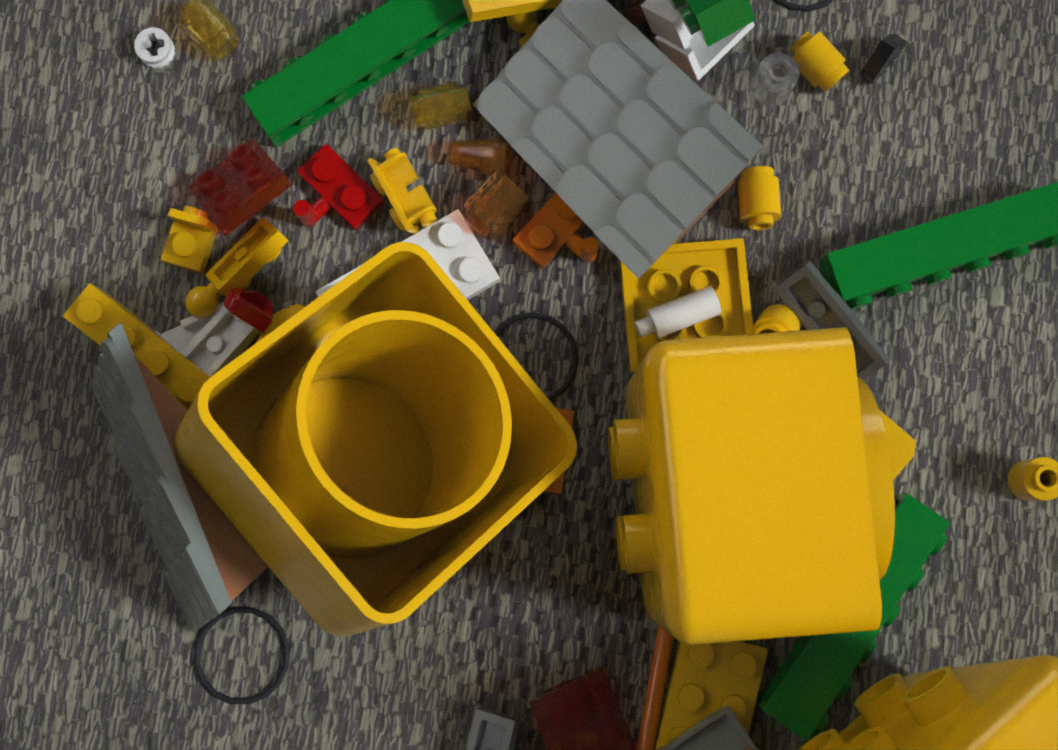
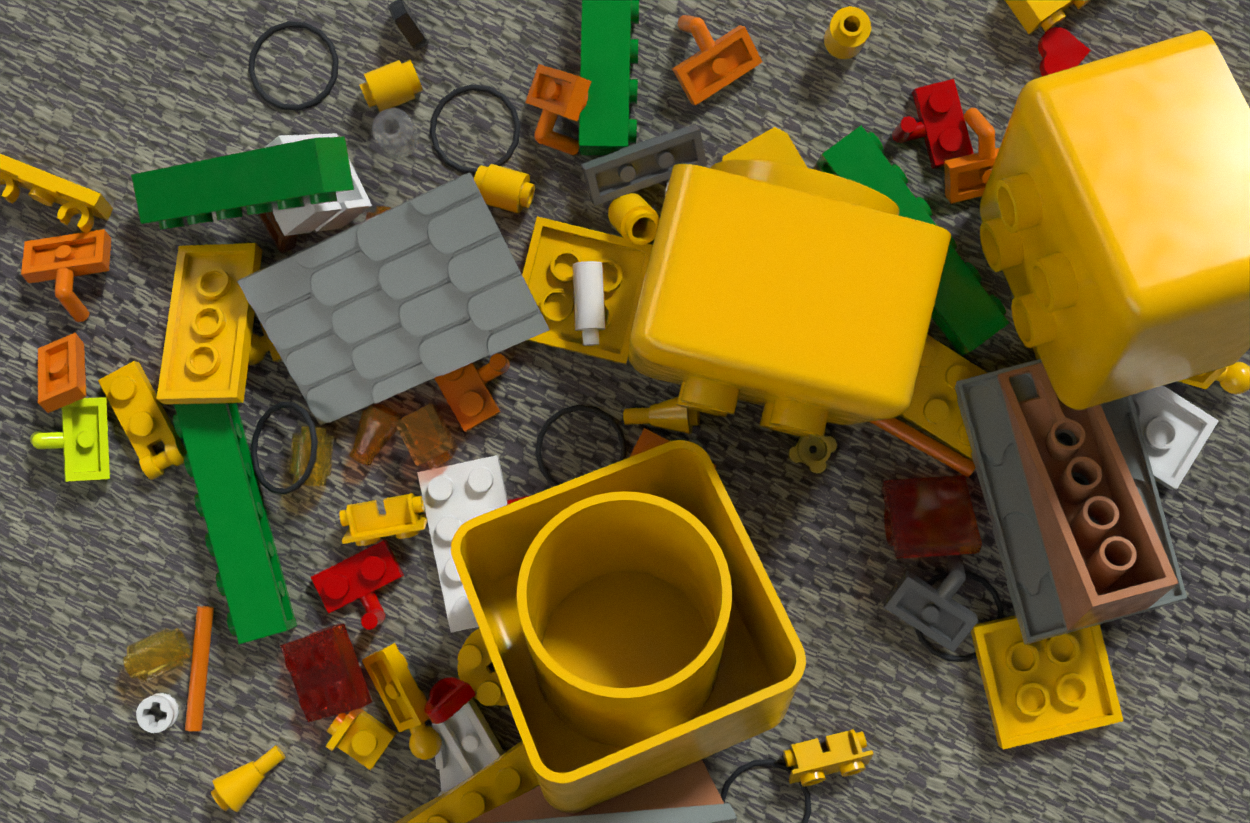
camera: 70 degrees left, 5 degrees up
none -> orange piece [185,606,214,731]
none -> yellow cone [211,745,286,812]
none -> black piece [251,402,318,495]
none -> black piece [430,84,521,174]
none -> orange plate [525,64,591,156]
none -> yellow cone [623,397,700,434]
none -> orange plate [672,15,763,106]
none -> yellow hinge [783,729,873,787]
none -> light yellow plate [789,434,837,473]
none -> red plate [892,79,974,169]
none -> orange plate [944,108,1000,204]

